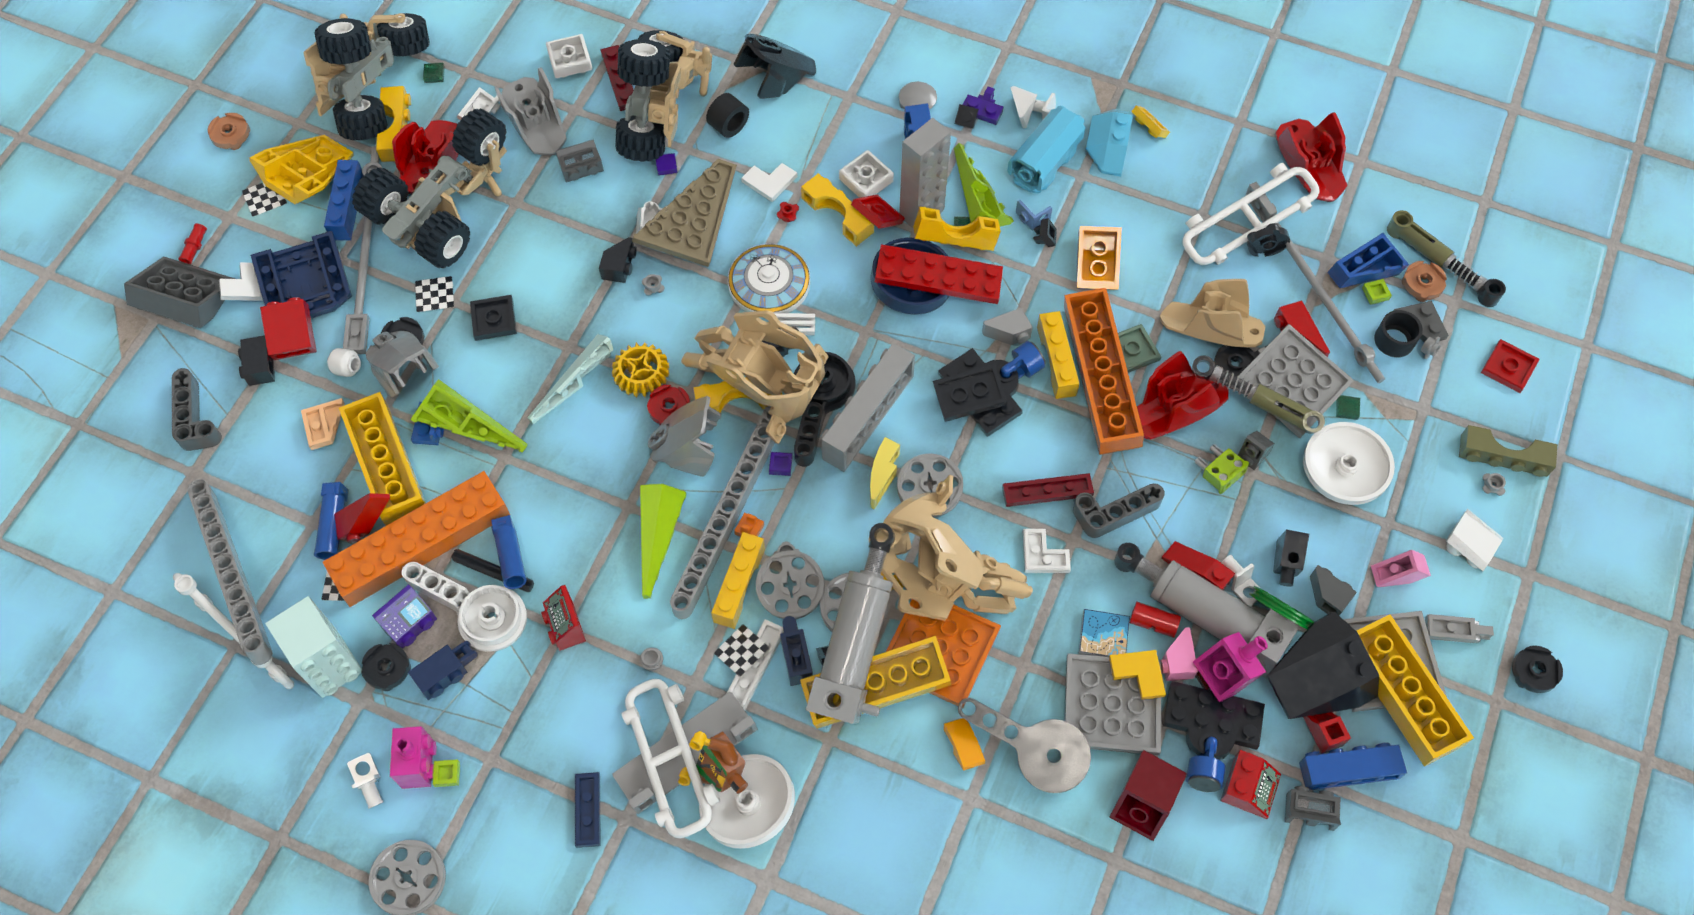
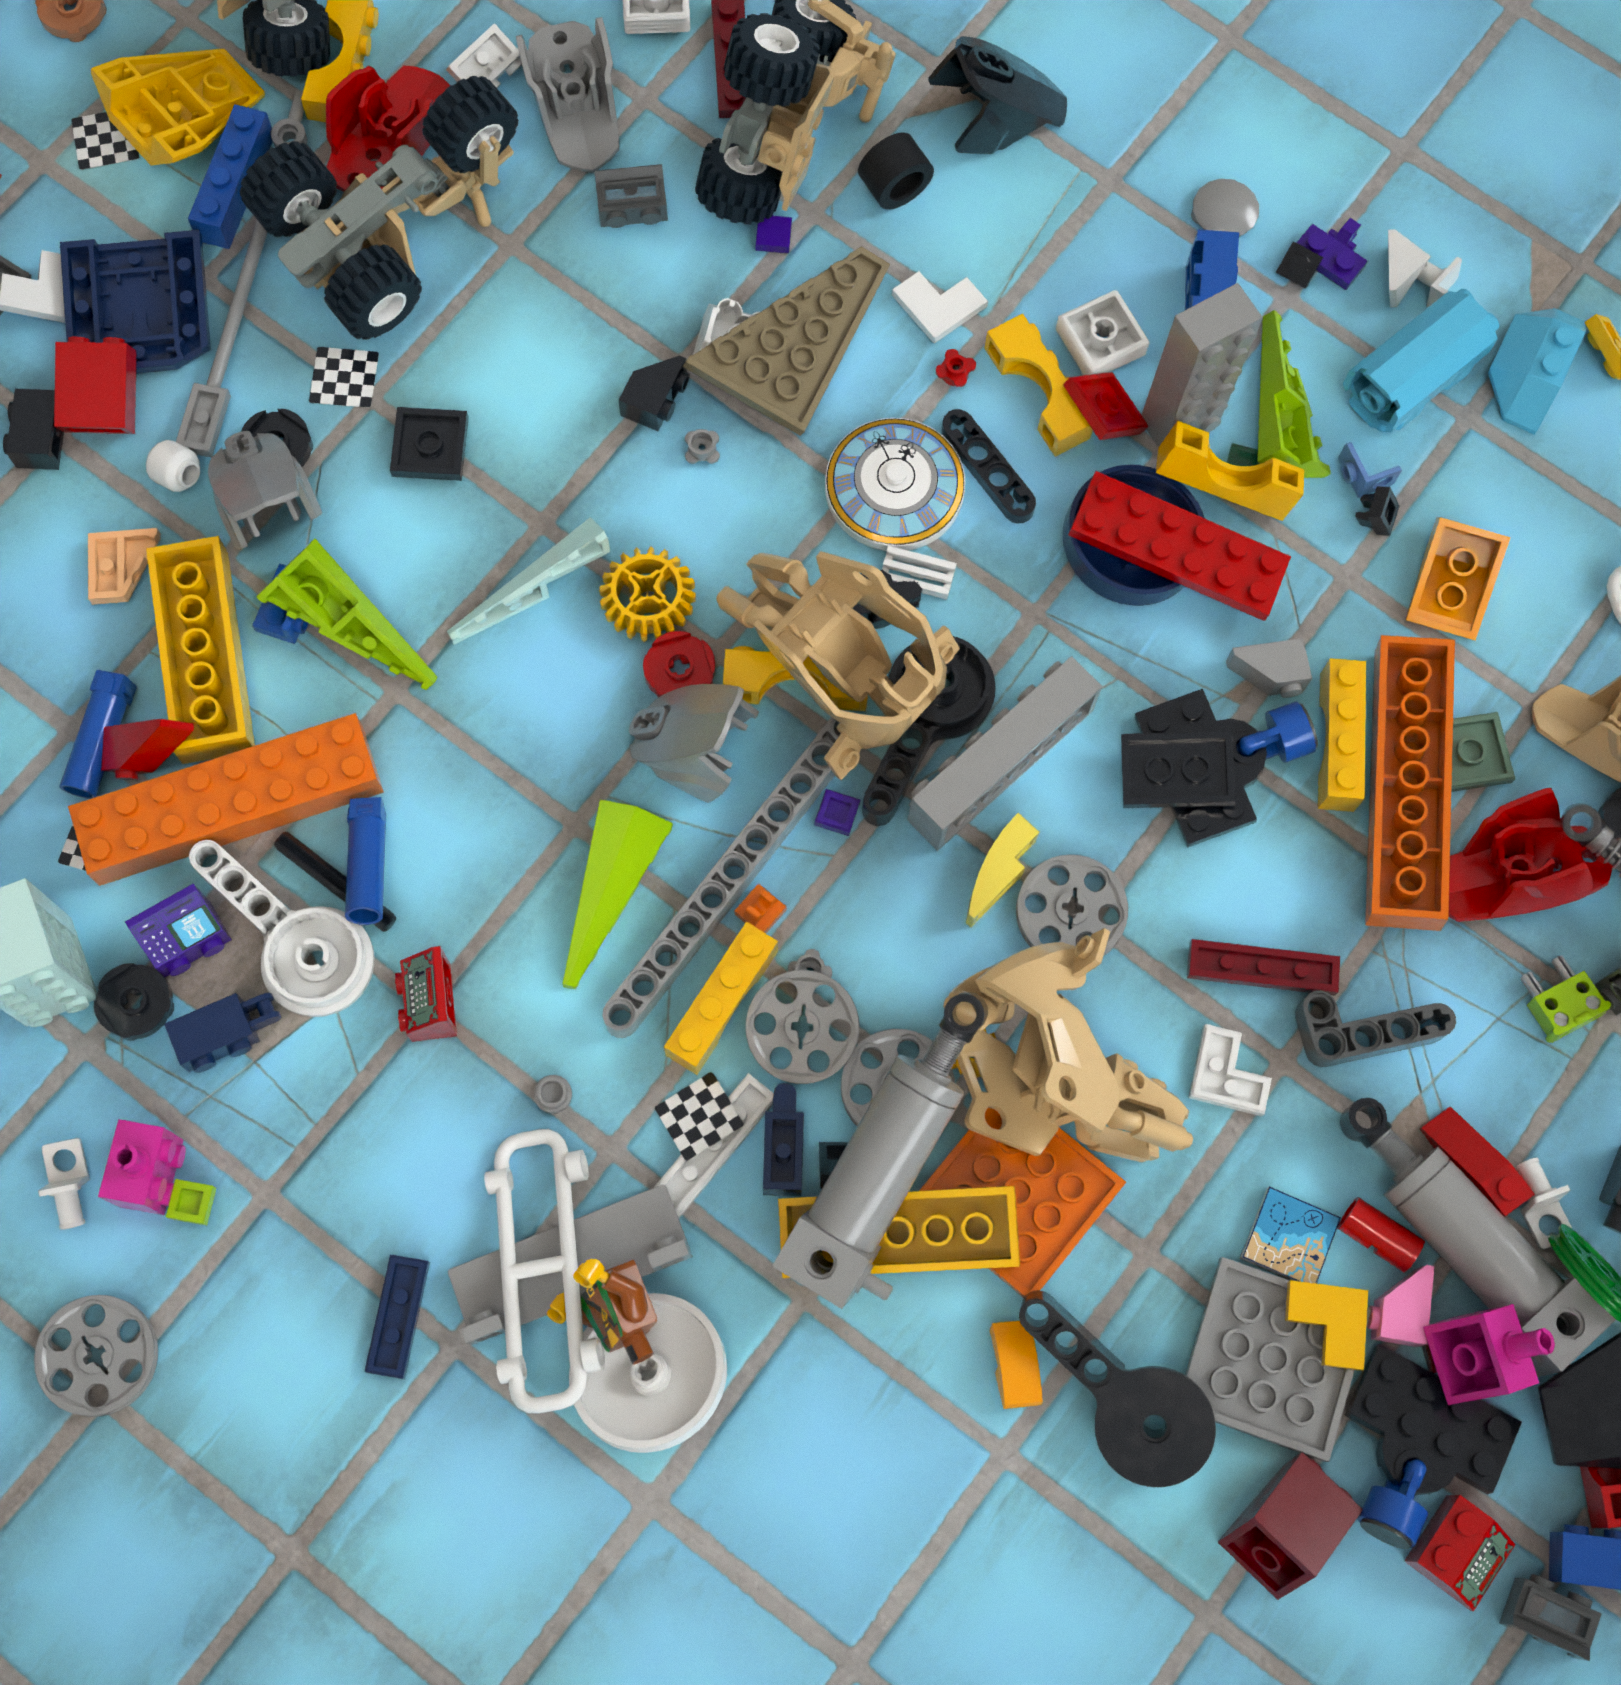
camera: 10 degrees right, 10 degrees up
none -> black beam [941,409,1036,524]

